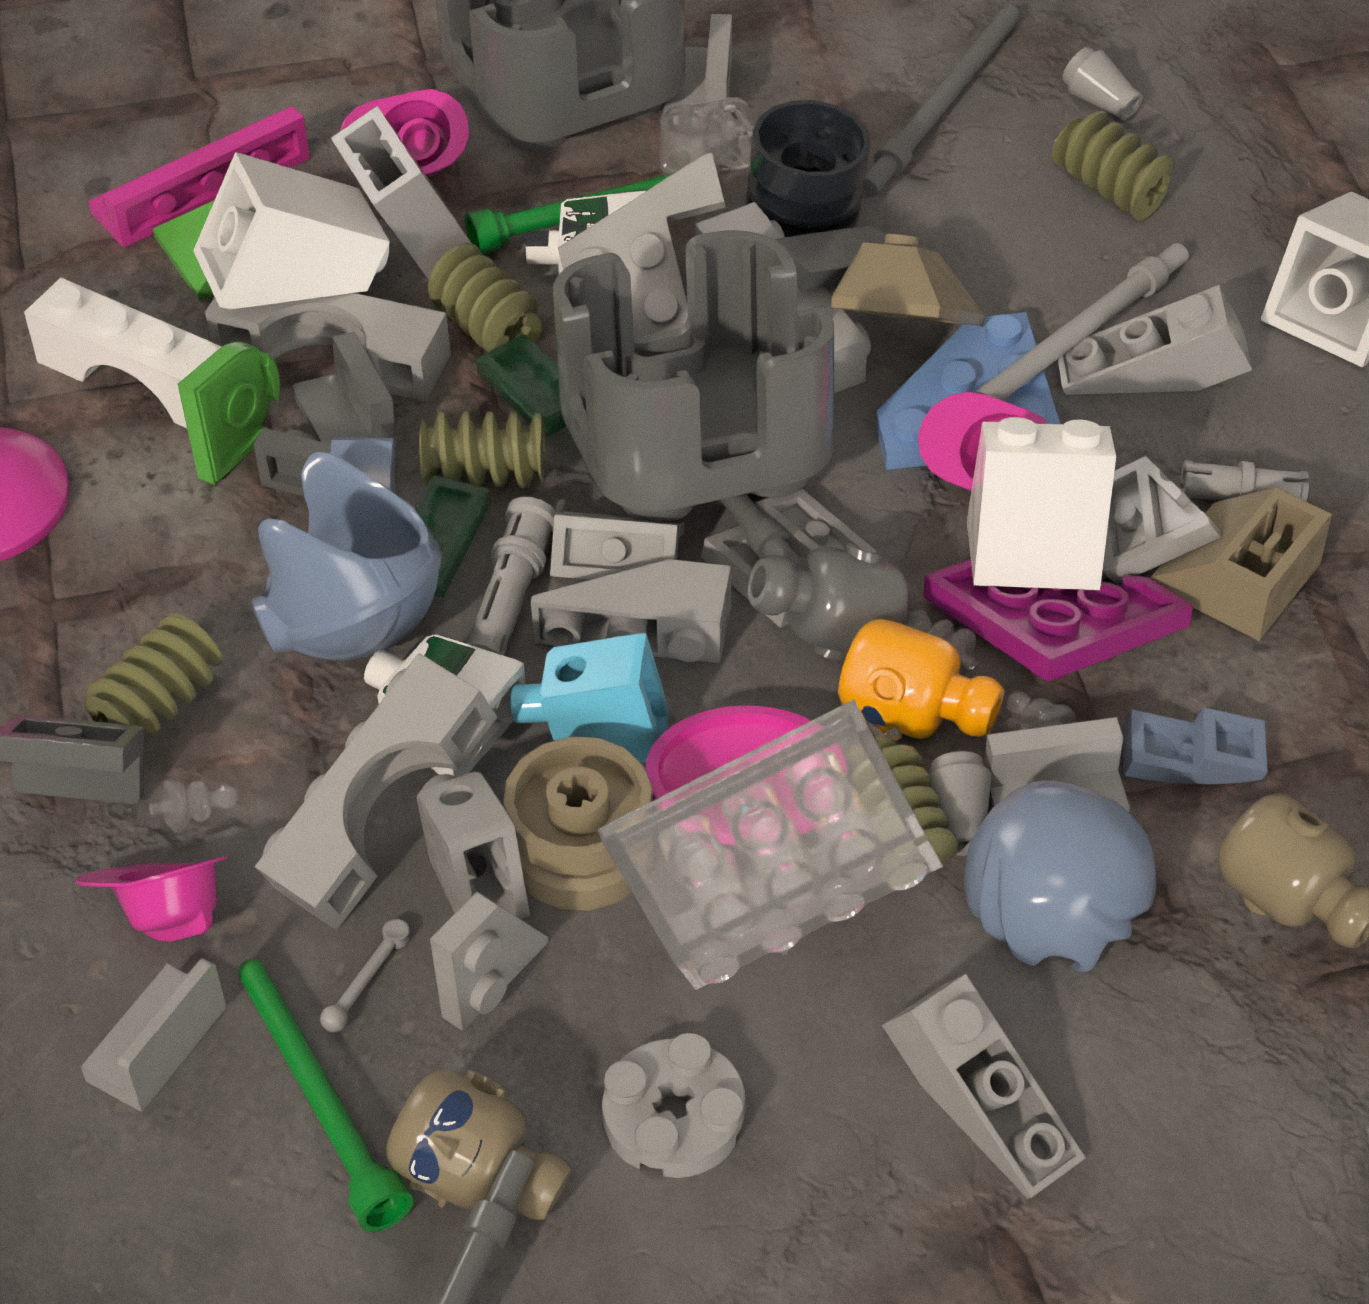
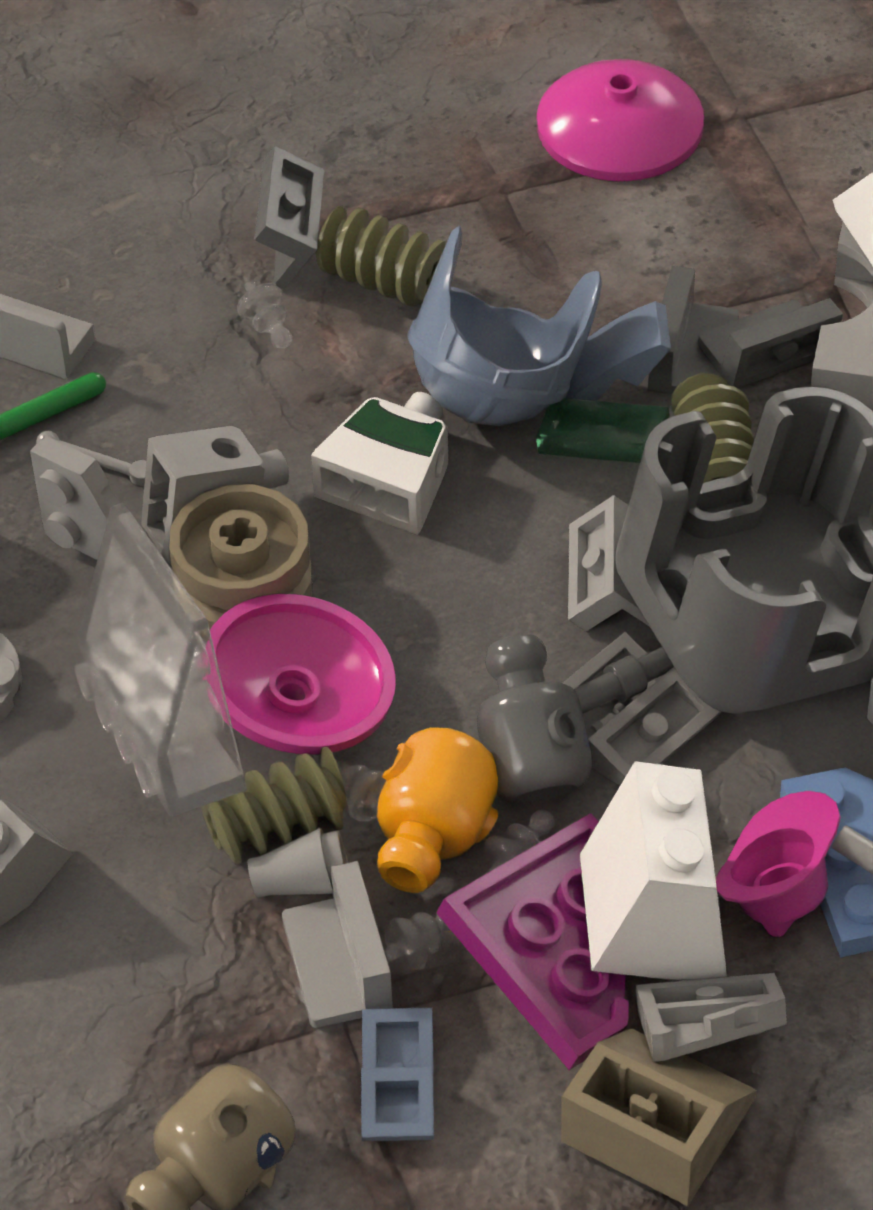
camera: 85 degrees right, 0 degrees up
white arch [24,278,222,428] -> none
dark pink piece [75,855,228,942] -> none
bright green tile [177,342,280,485] -> none
light grey arch [254,653,498,931] -> none
light grey pin [467,497,558,656] -> none
medium azure torso [511,633,670,762] -> none
light grey slope [531,559,731,664] -> none
sand blue piece [964,780,1156,973] -> none
light grey pin [1180,460,1309,502] -> none

